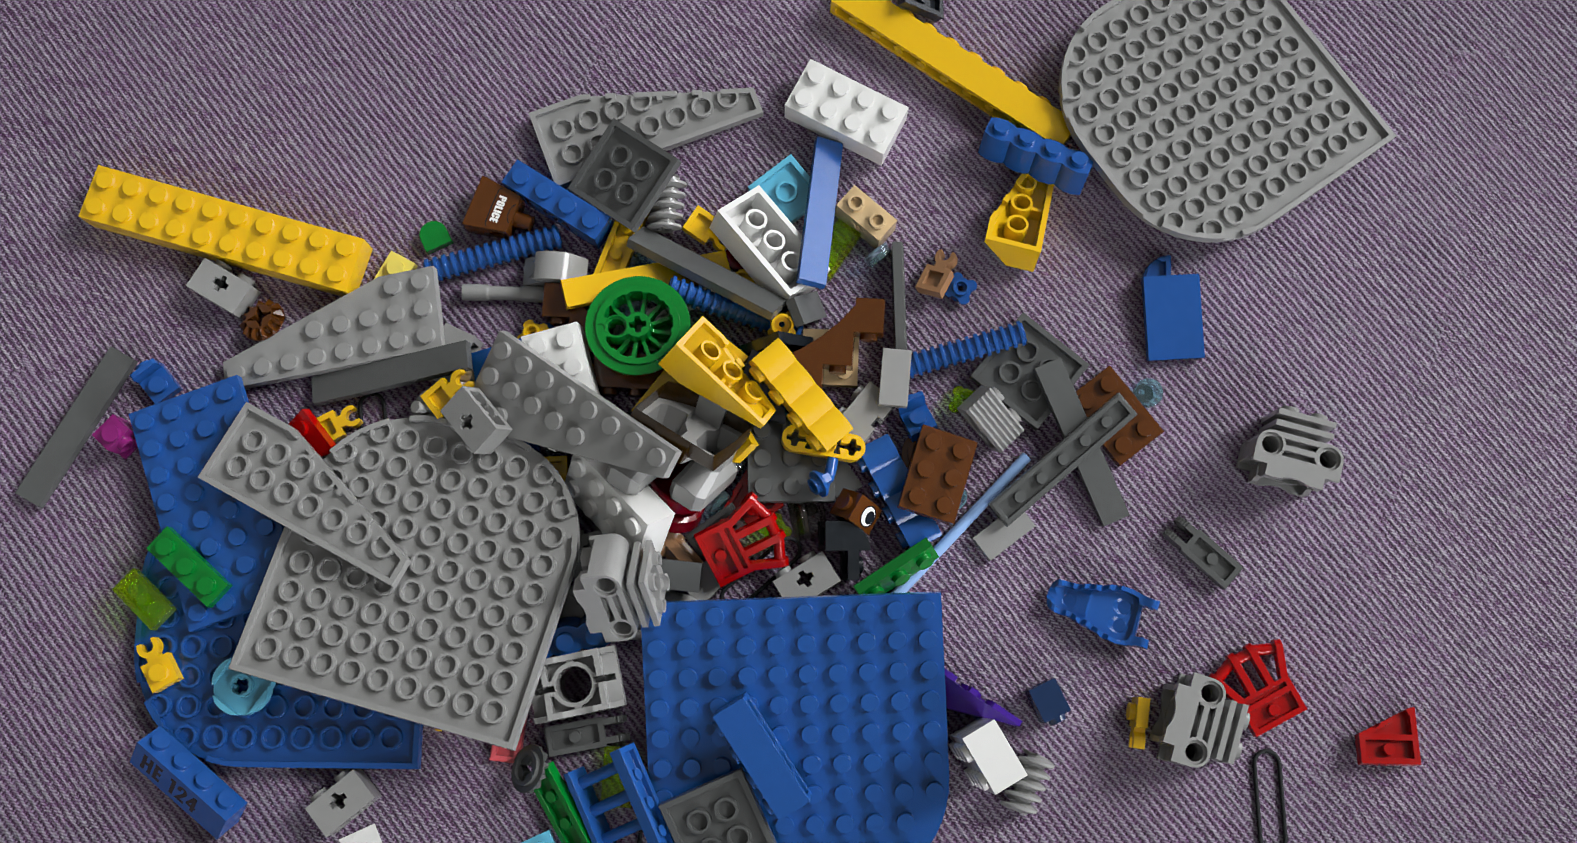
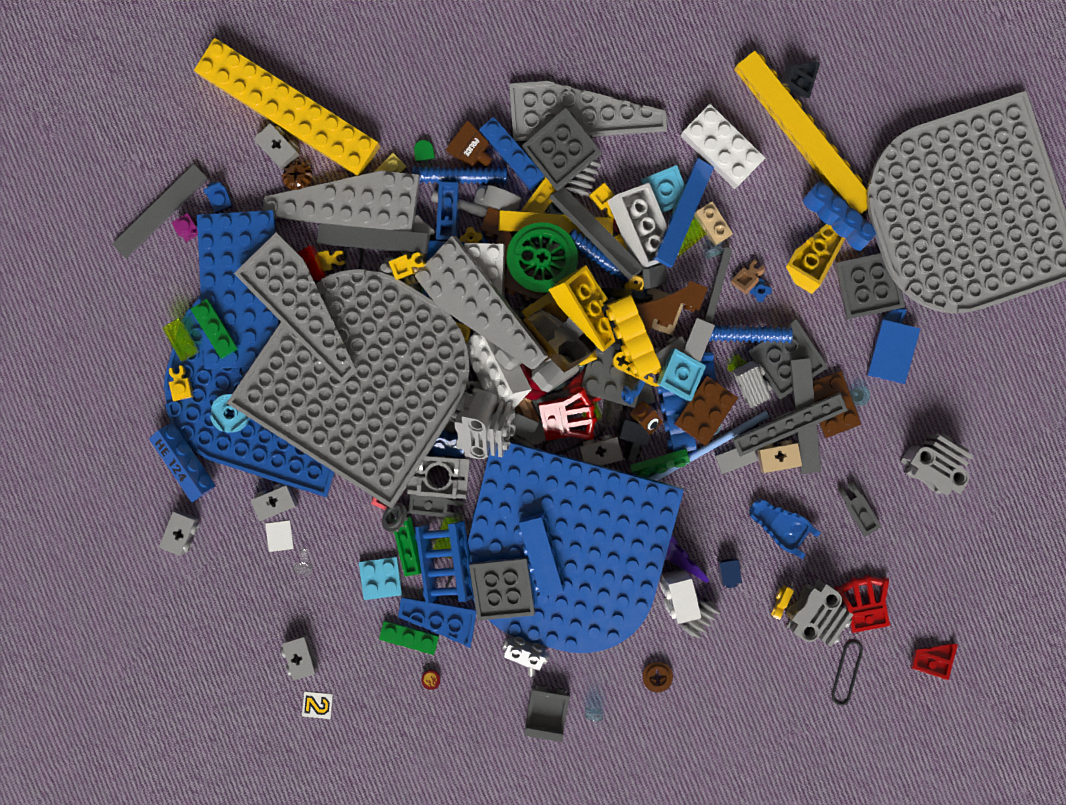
camera: 15 degrees right, 10 degrees up
light grey brick [440,386,513,455] -> none
none -> blue slope [436,182,460,241]
none -> medium azure plate [657,349,706,401]
none -> tan brick [757,440,802,473]
none -> dark grey plate [835,253,905,320]

